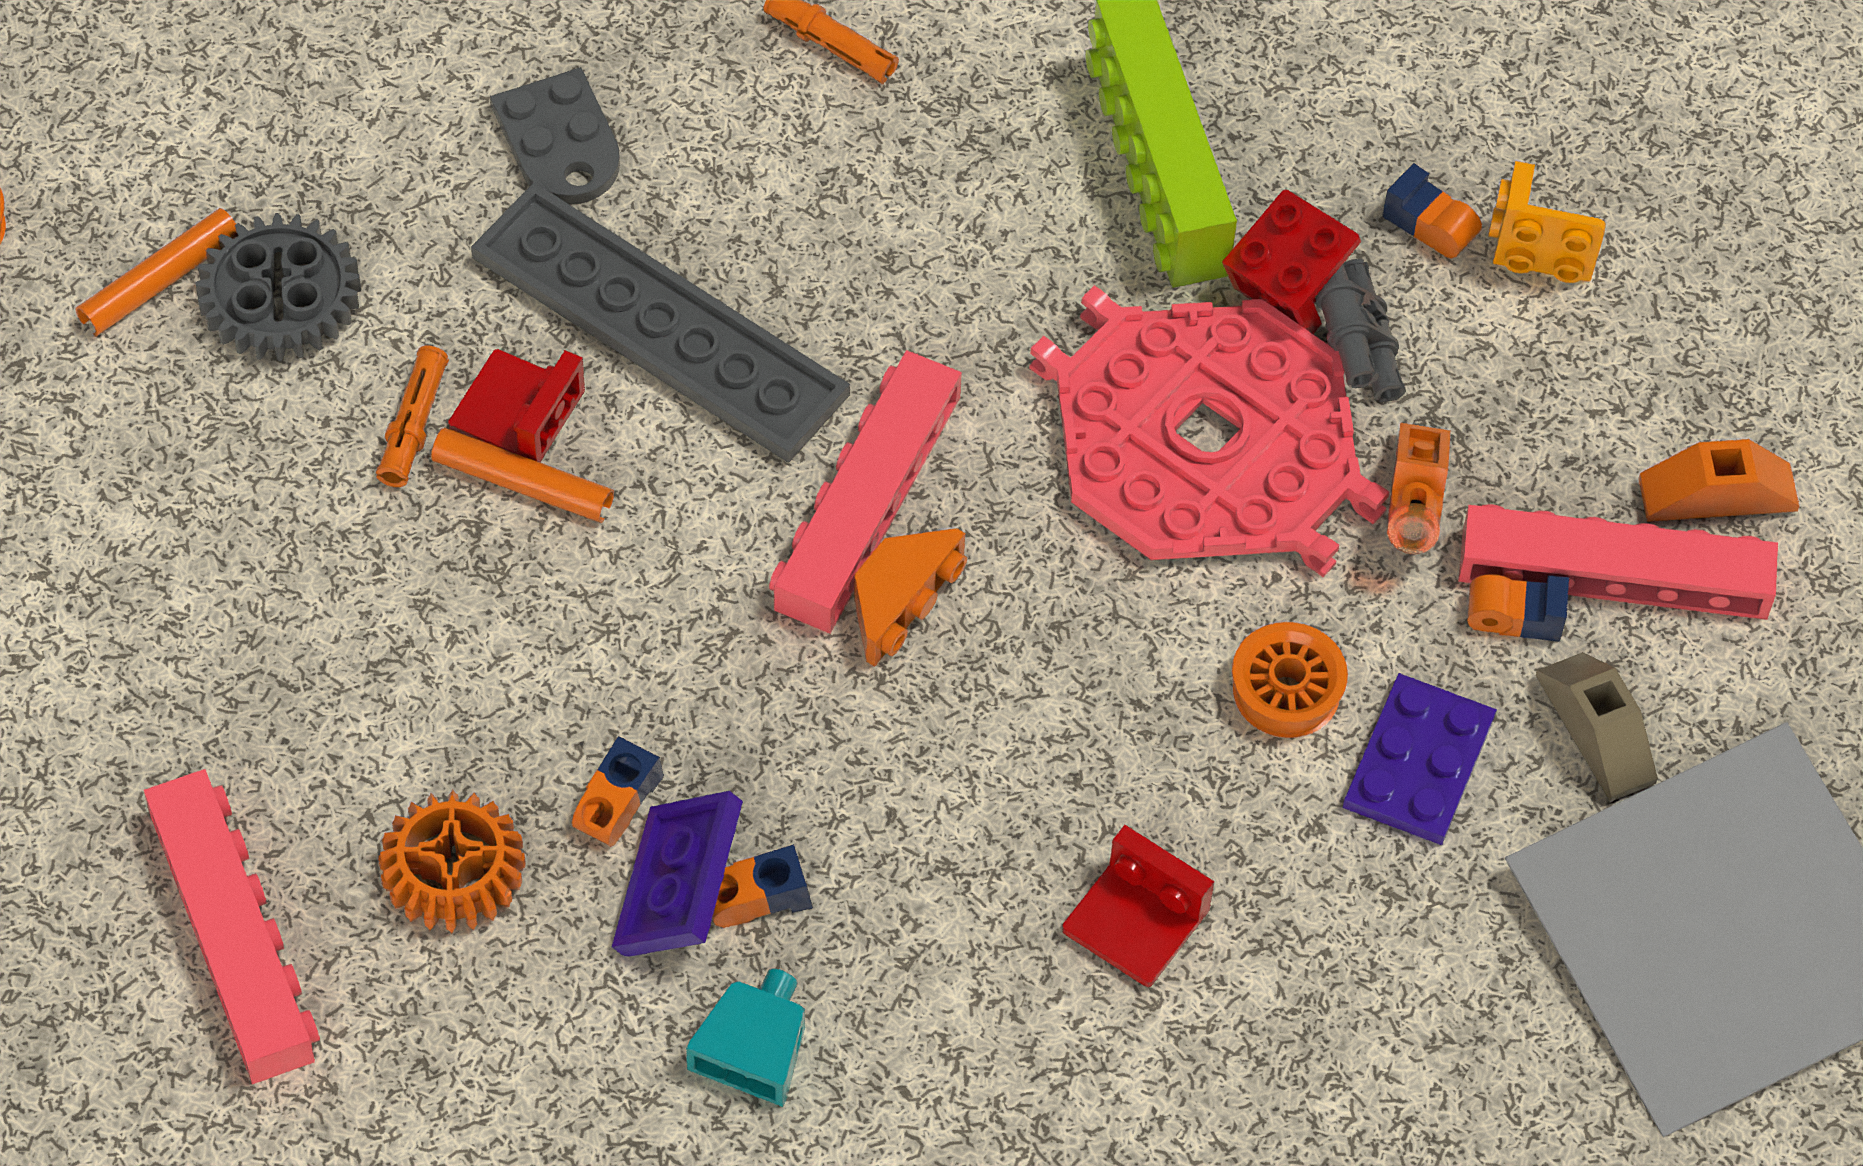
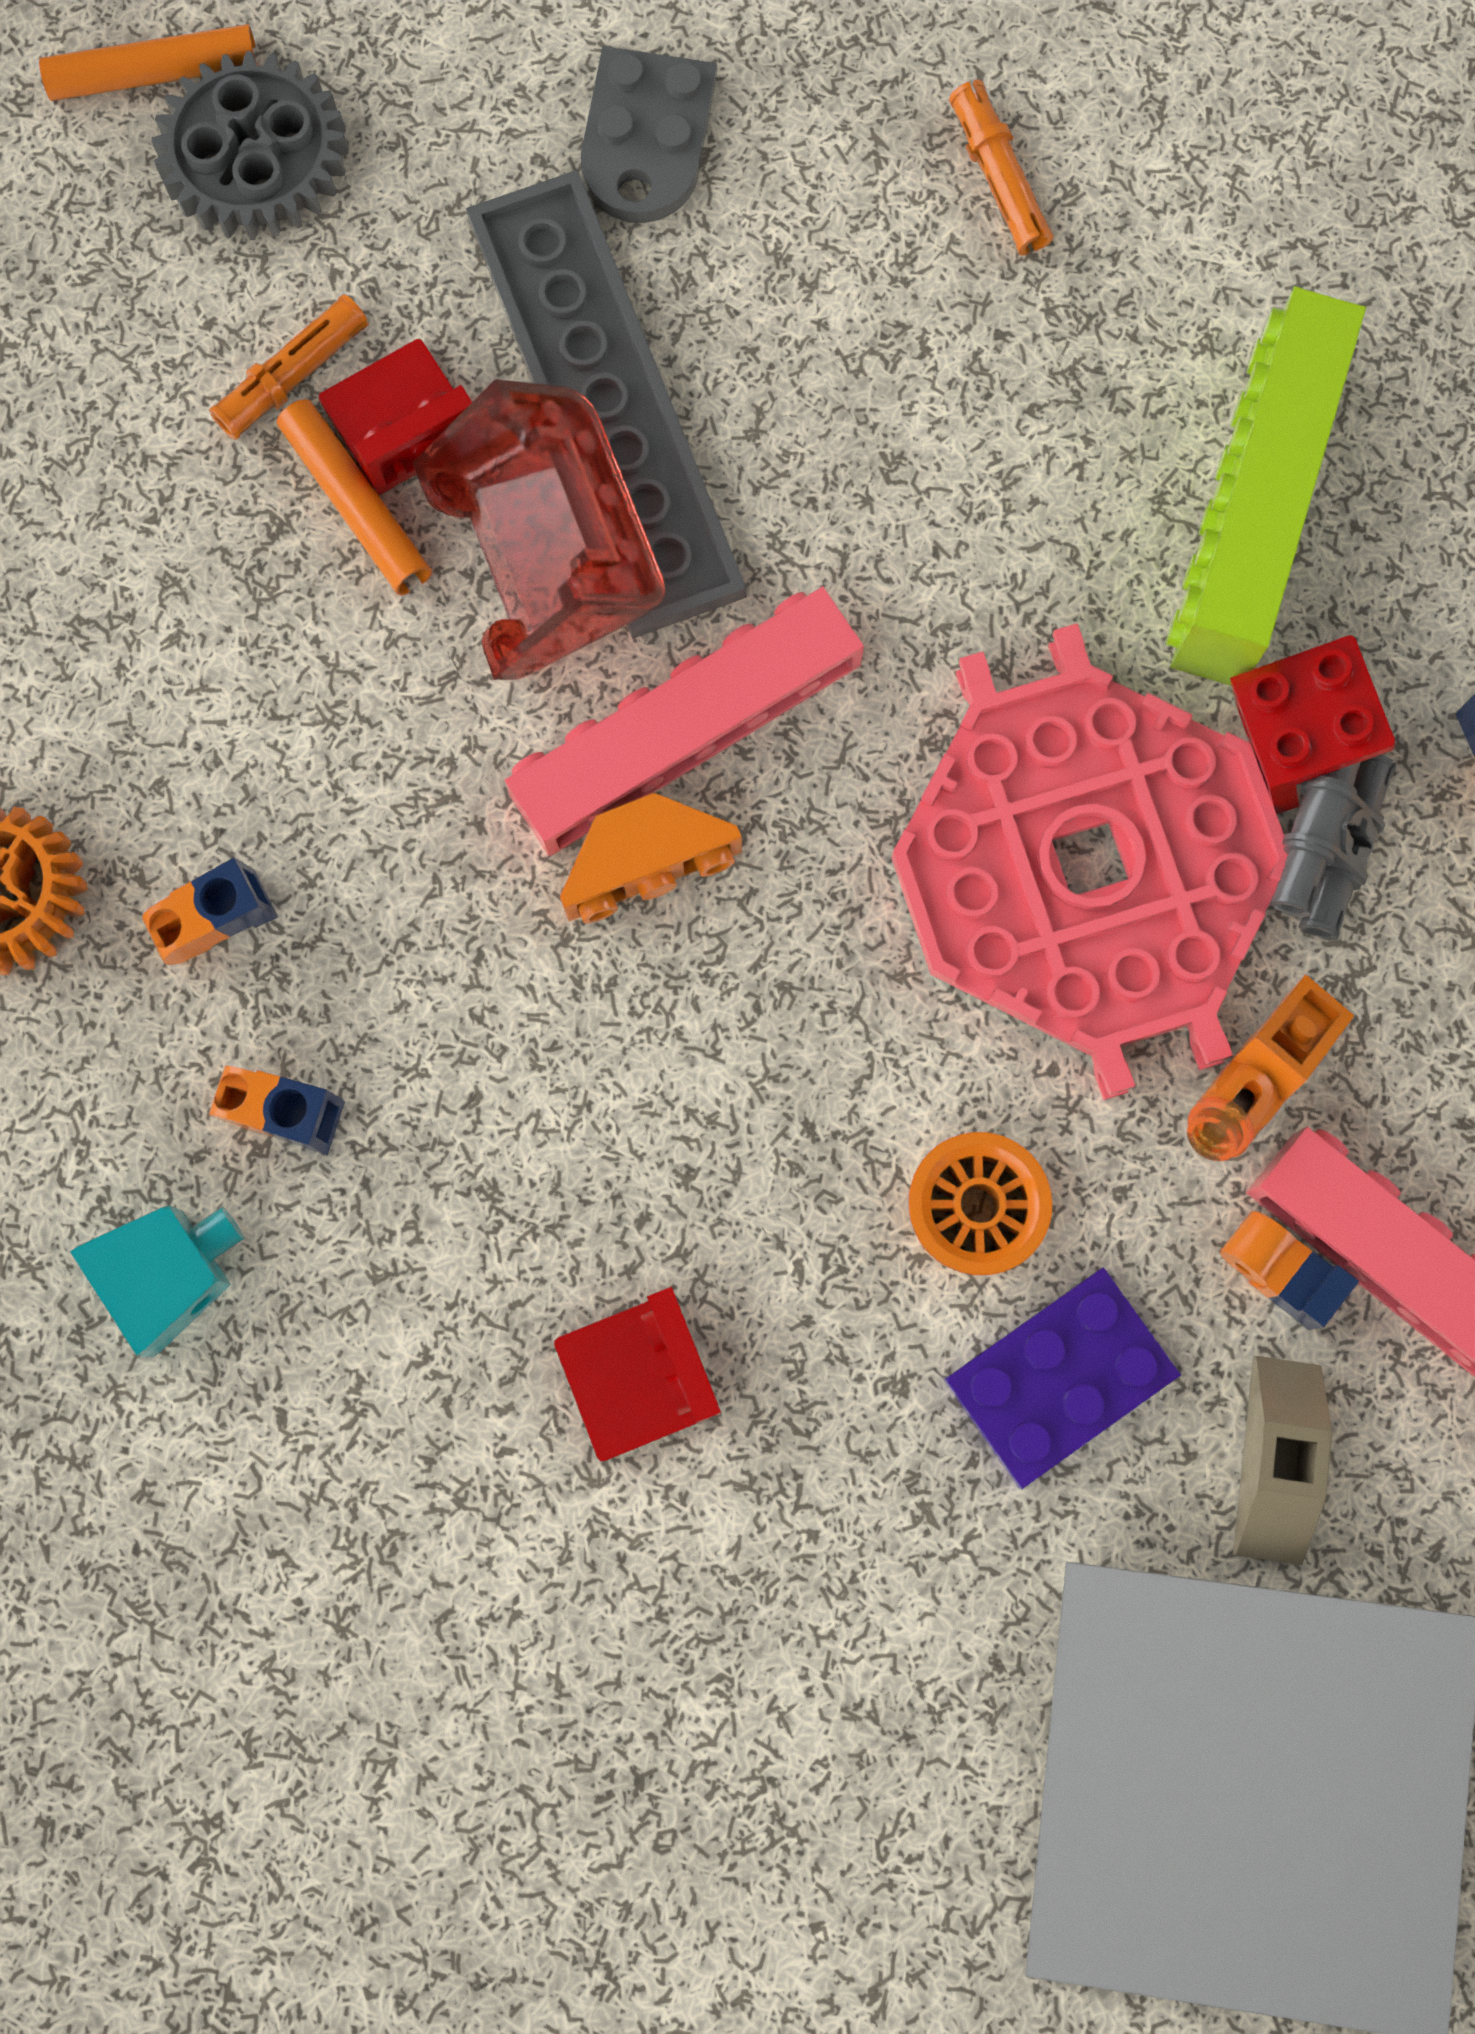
camera: 35 degrees right, 20 degrees up
dark purple plate [612,791,743,957] -> none
none -> clear red windscreen [412,379,666,680]

